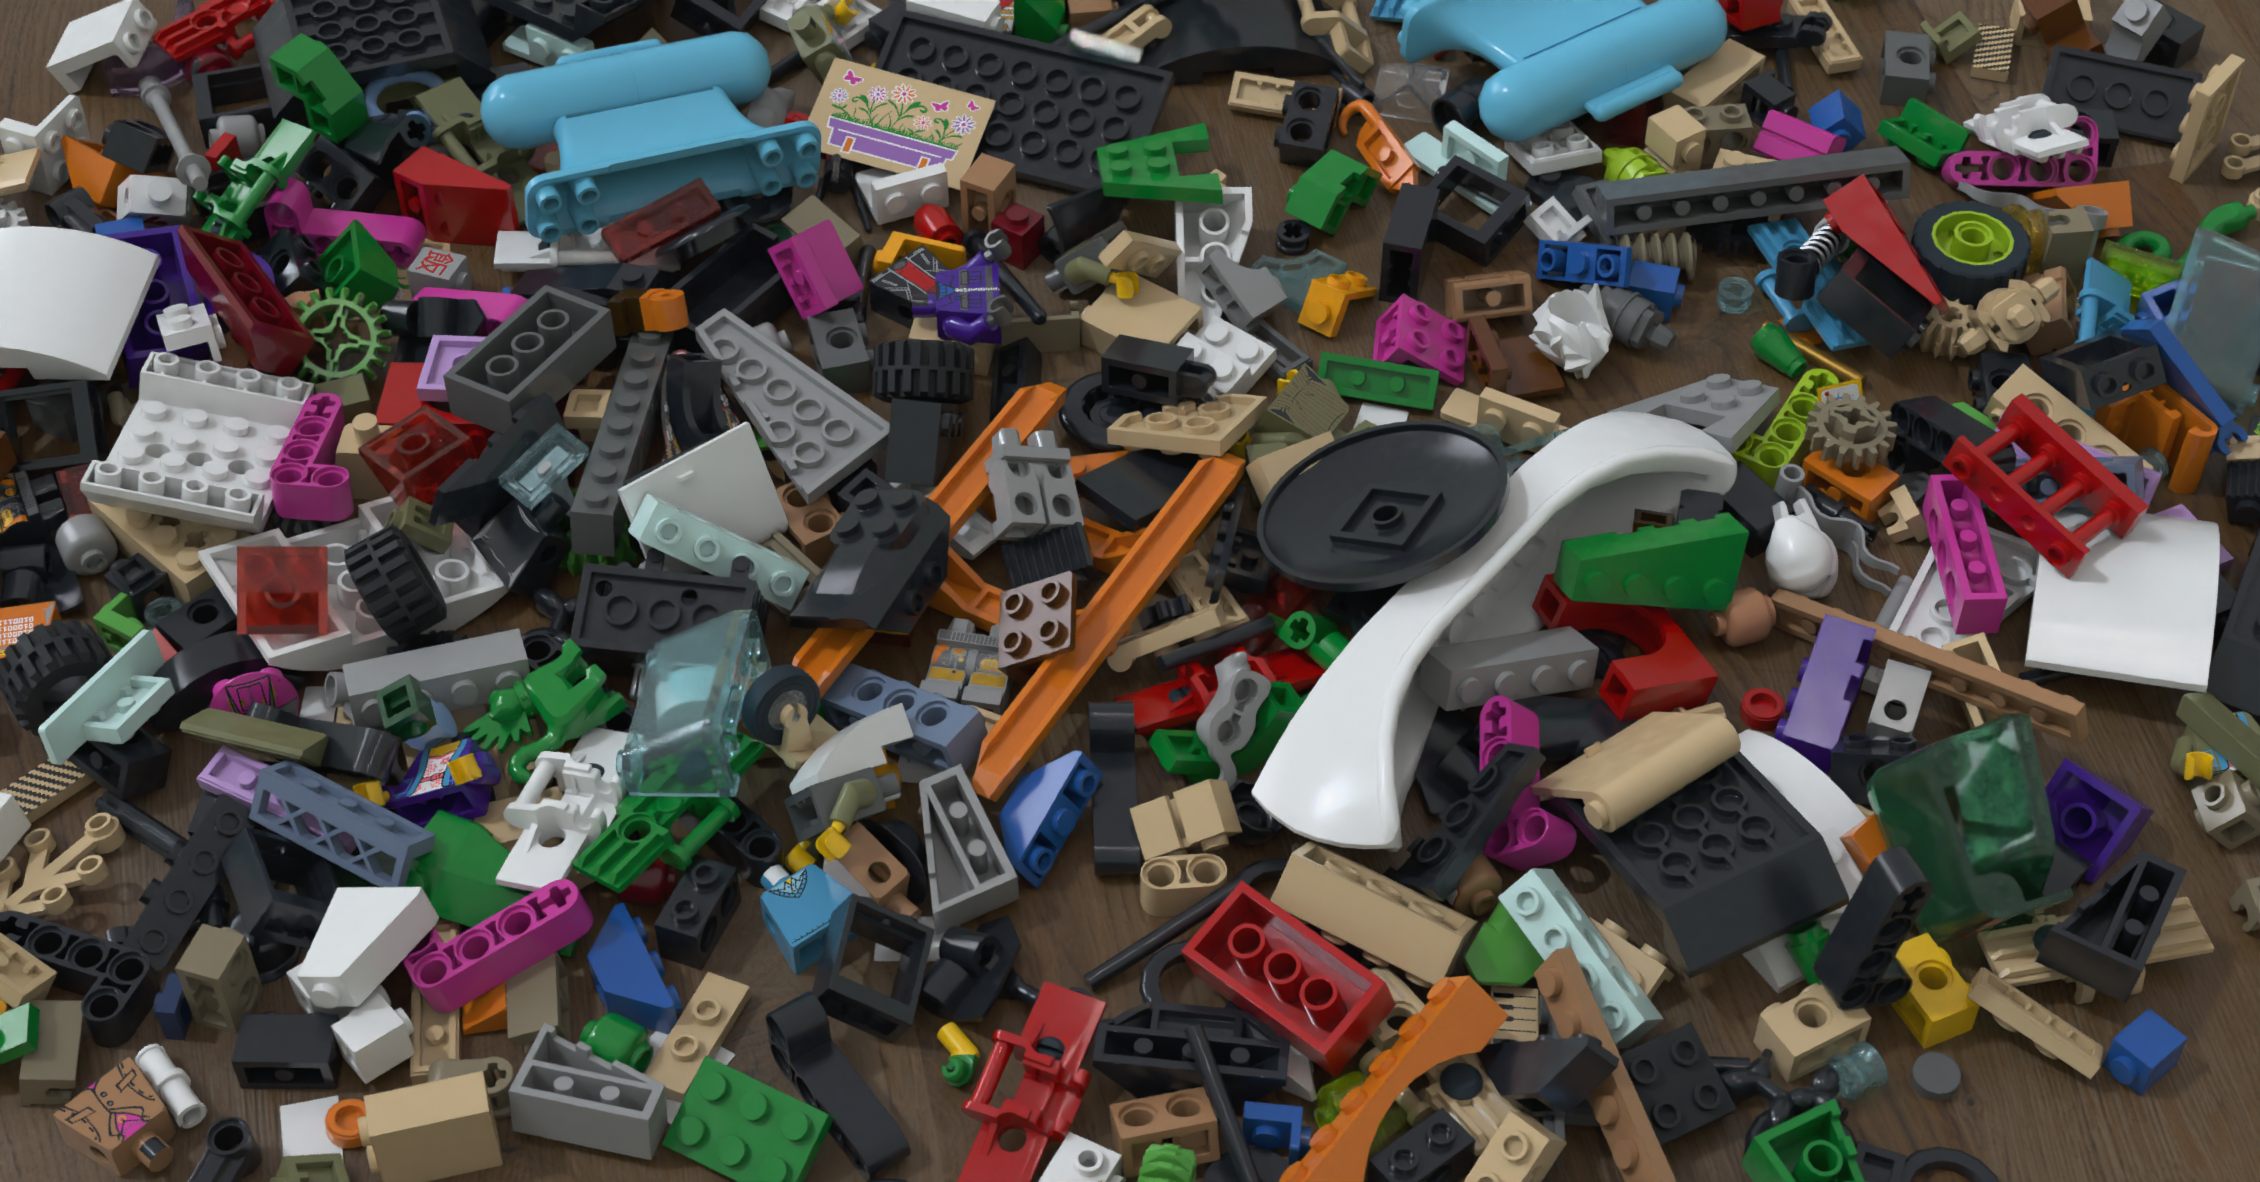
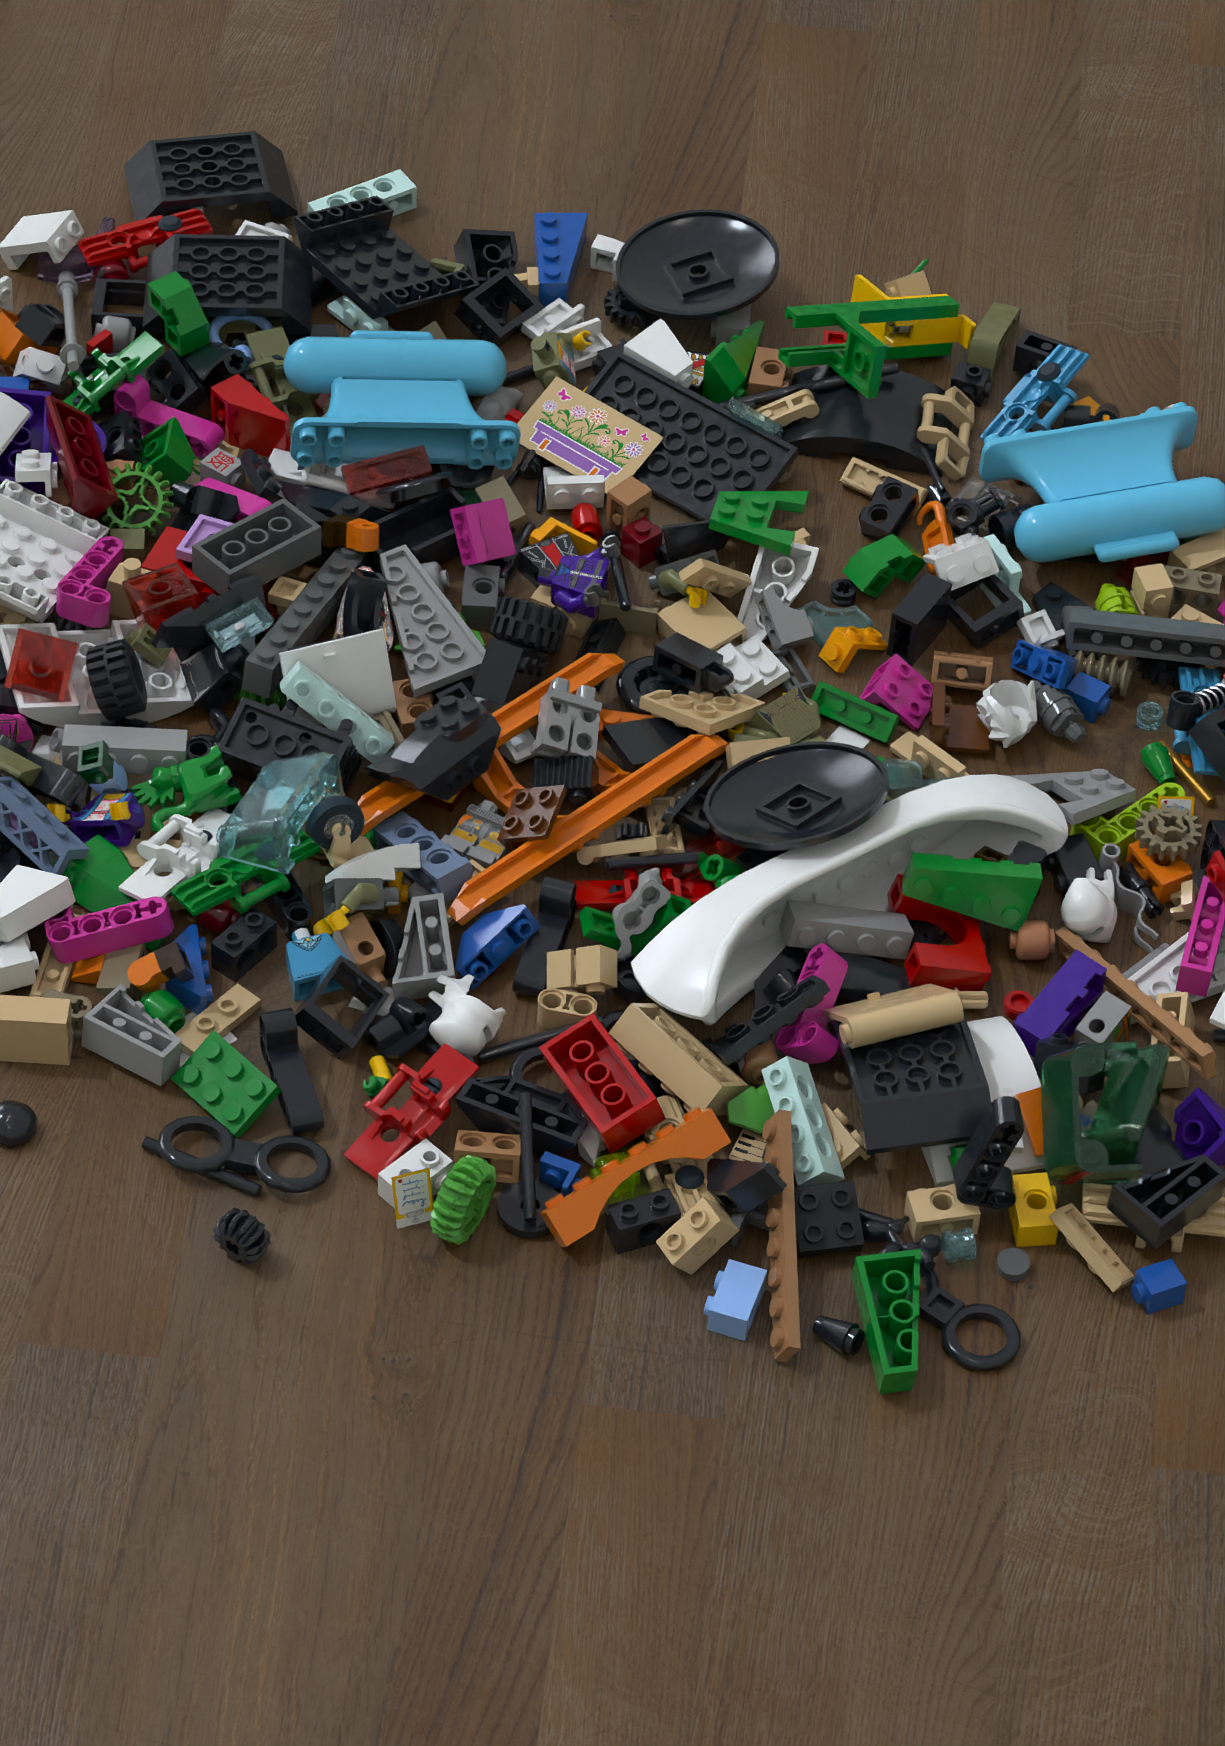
camera: 15 degrees right, 0 degrees up
white tile [1505,121,1602,176] -> none
none -> leg [127,941,195,993]
none -> black hinge [240,448,286,504]
none -> white piece [428,974,506,1057]
none -> white bracket [923,533,999,591]
none -> black connector [944,486,1006,536]

